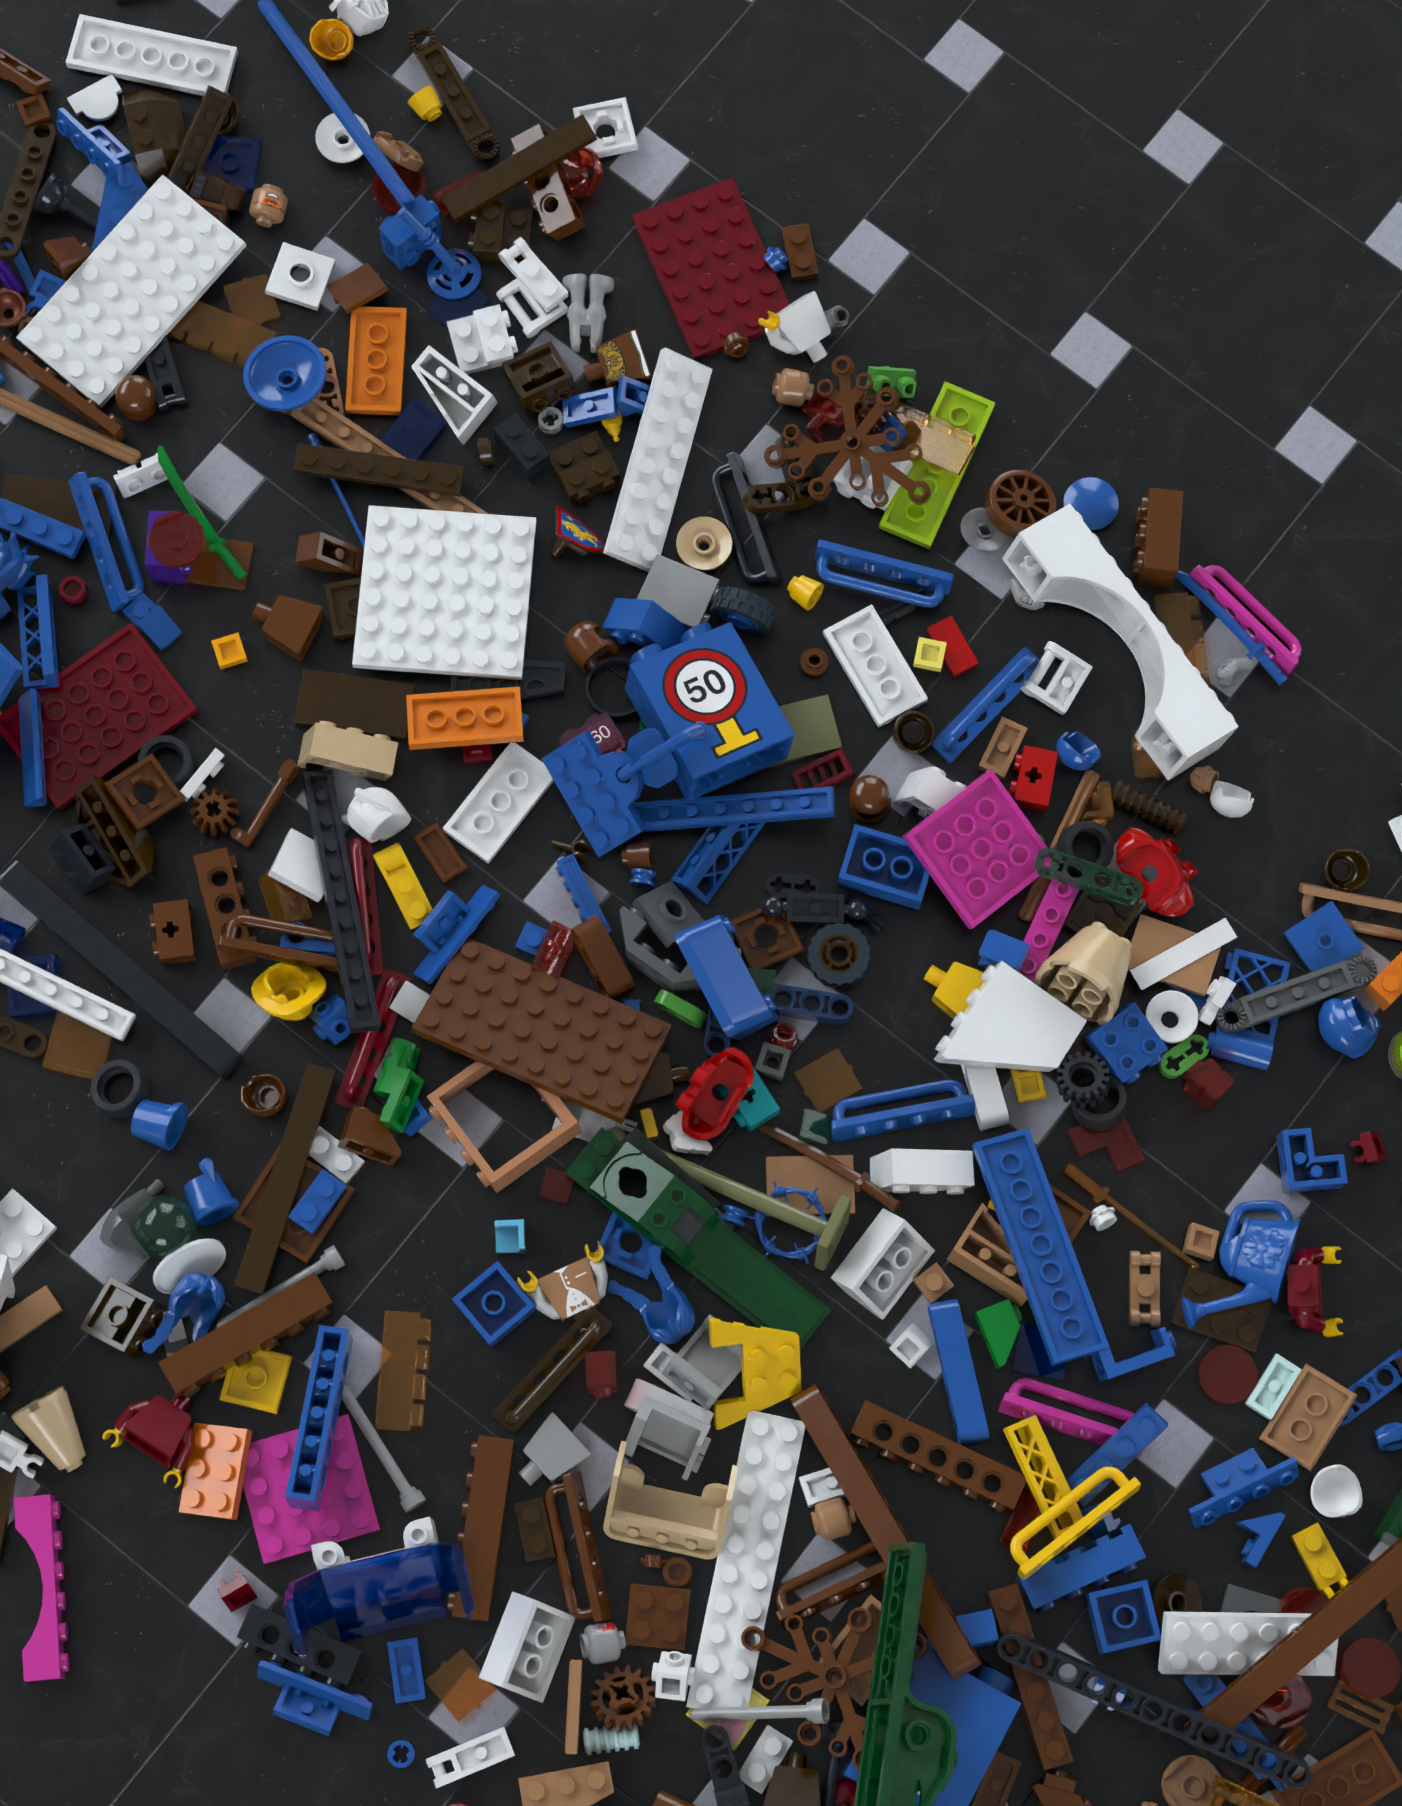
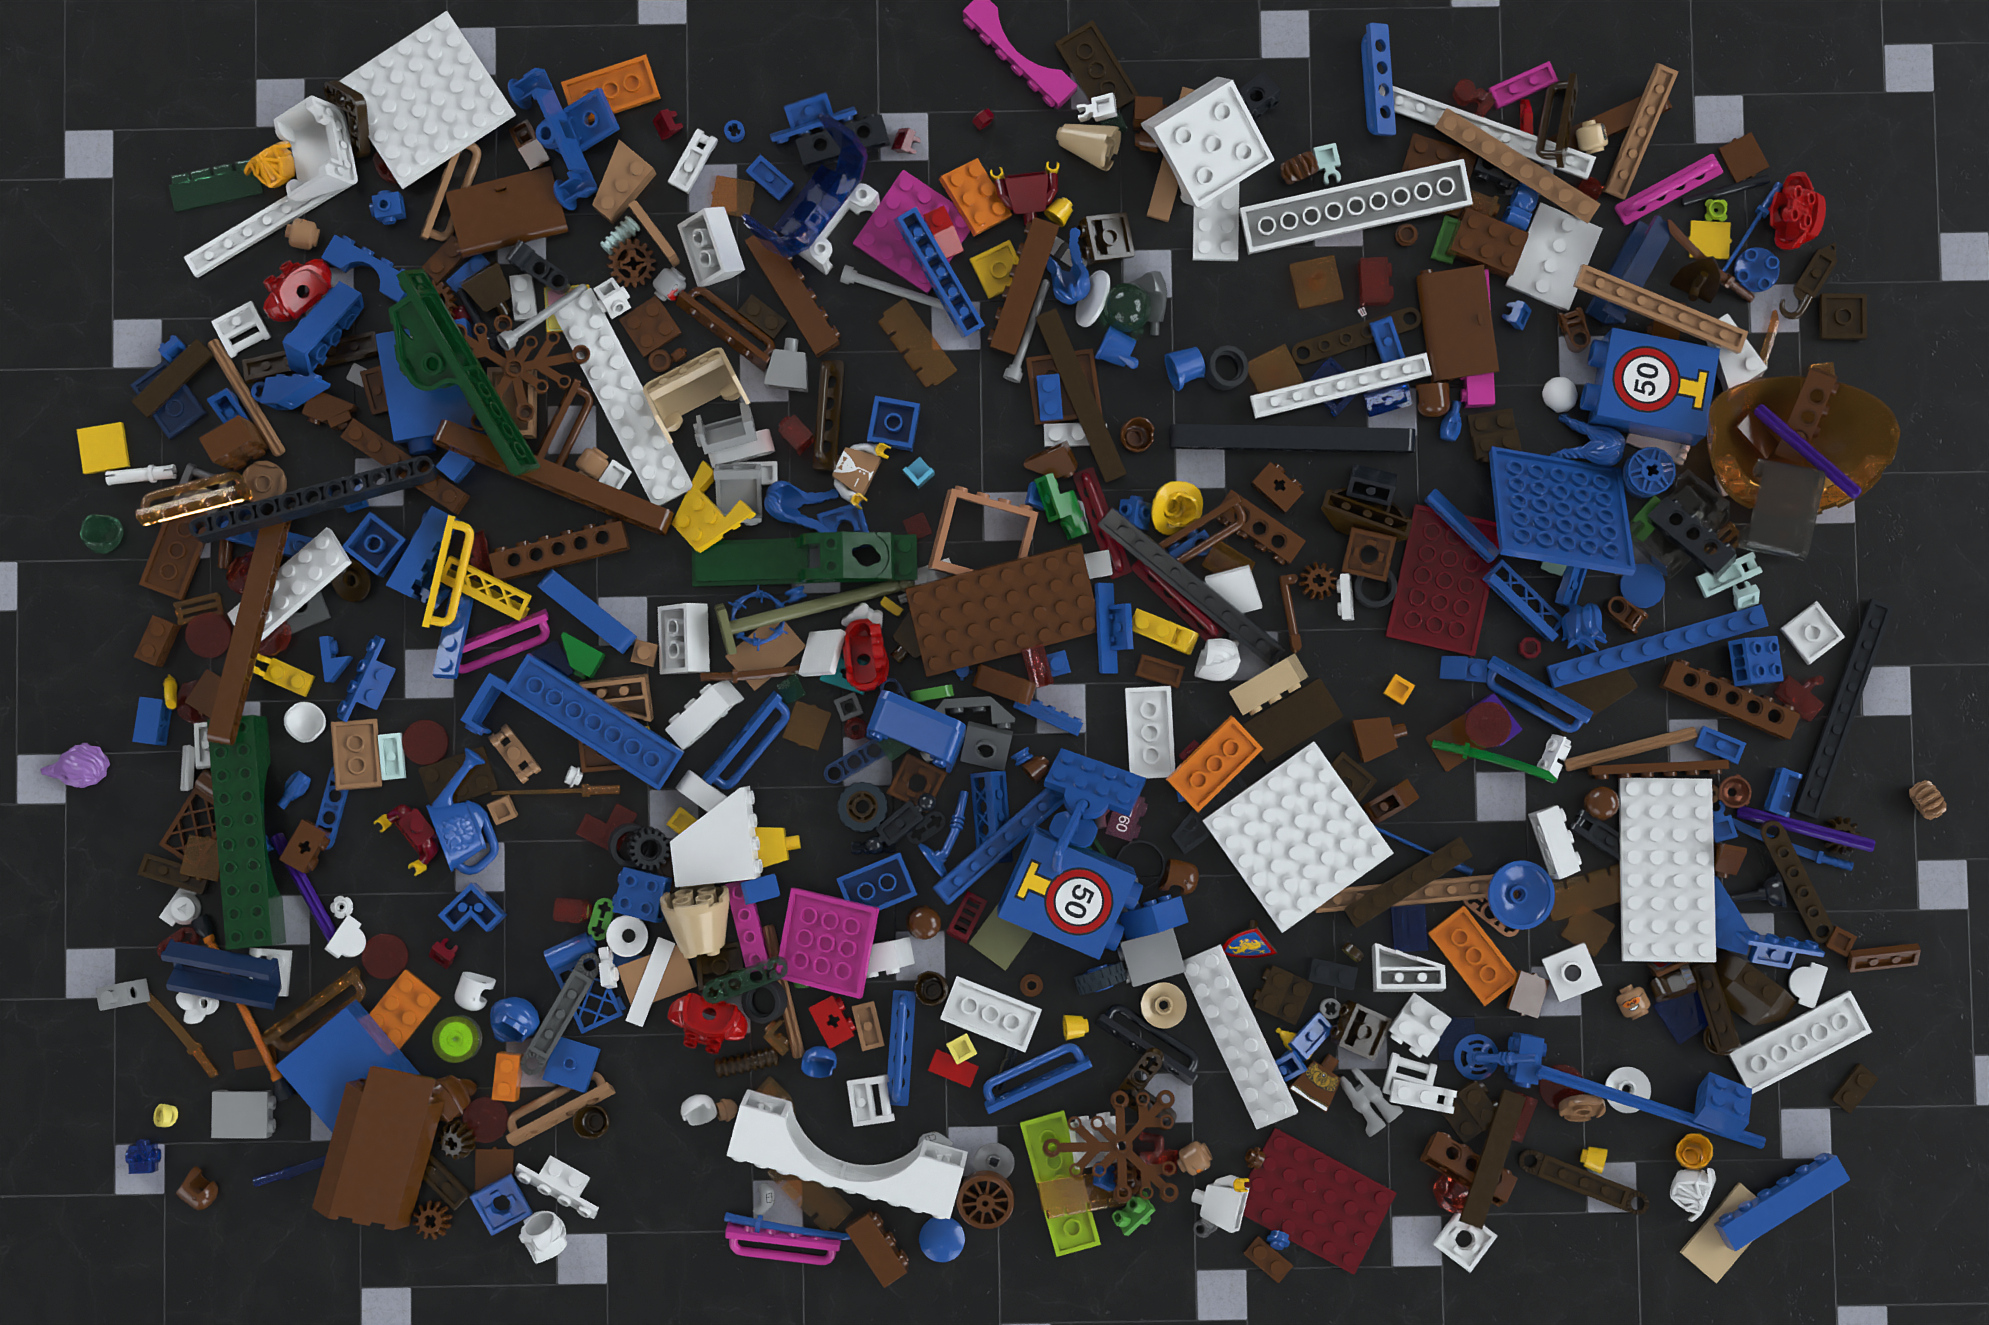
camera: 145 degrees right, 10 degrees up
dark brown hand [551,839,592,863] -> none
flat silver sticker [622,1128,720,1209] -> none
white slope [889,1323,934,1369] -> none
none -> white helmet [455,972,496,1011]
none -> white tile [798,629,846,677]
none -> blue dish [918,791,969,878]
none -> slope [923,205,964,259]
none -> dark red tile [972,108,994,130]
none -> yellow hat [1044,197,1073,227]
none -> white slope [1528,805,1582,879]
none -> blue brick [1693,1072,1752,1139]

